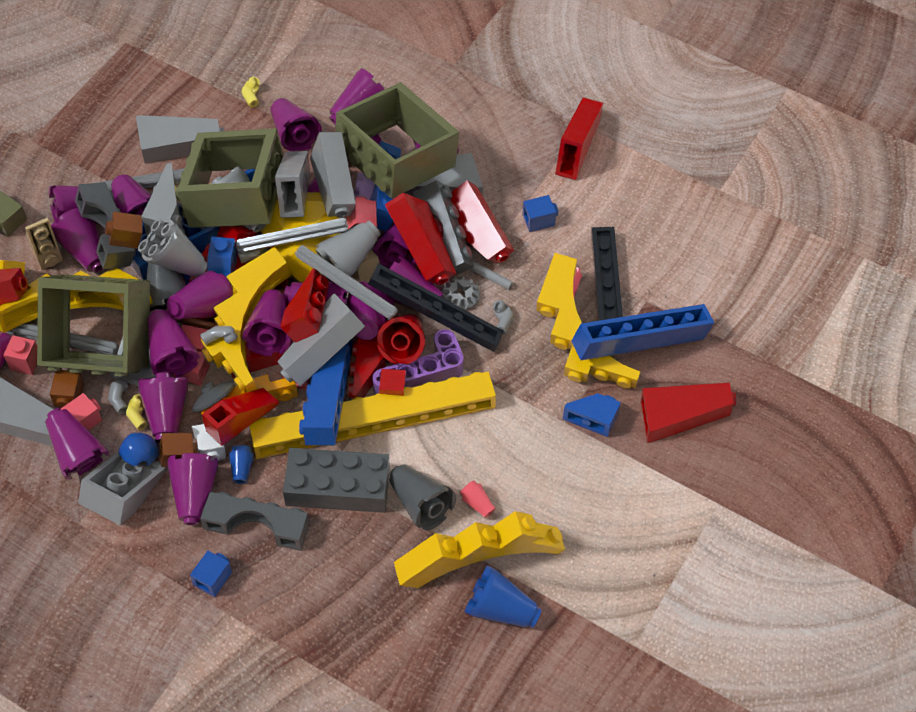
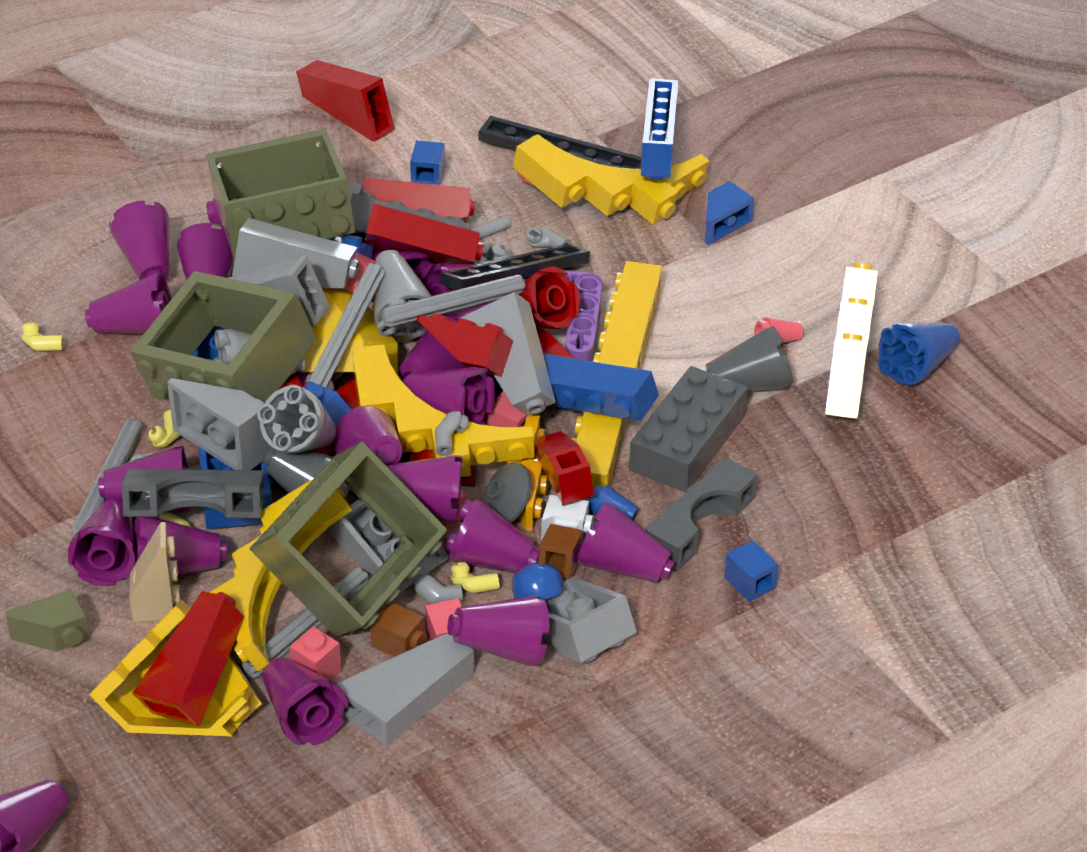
camera: 65 degrees left, 15 degrees down
dark orange brick [105,212,142,249] -> none
light grey slope [136,115,224,163] -> none
red tile [379,369,406,396] -> none
red slope [640,382,736,443] -> none

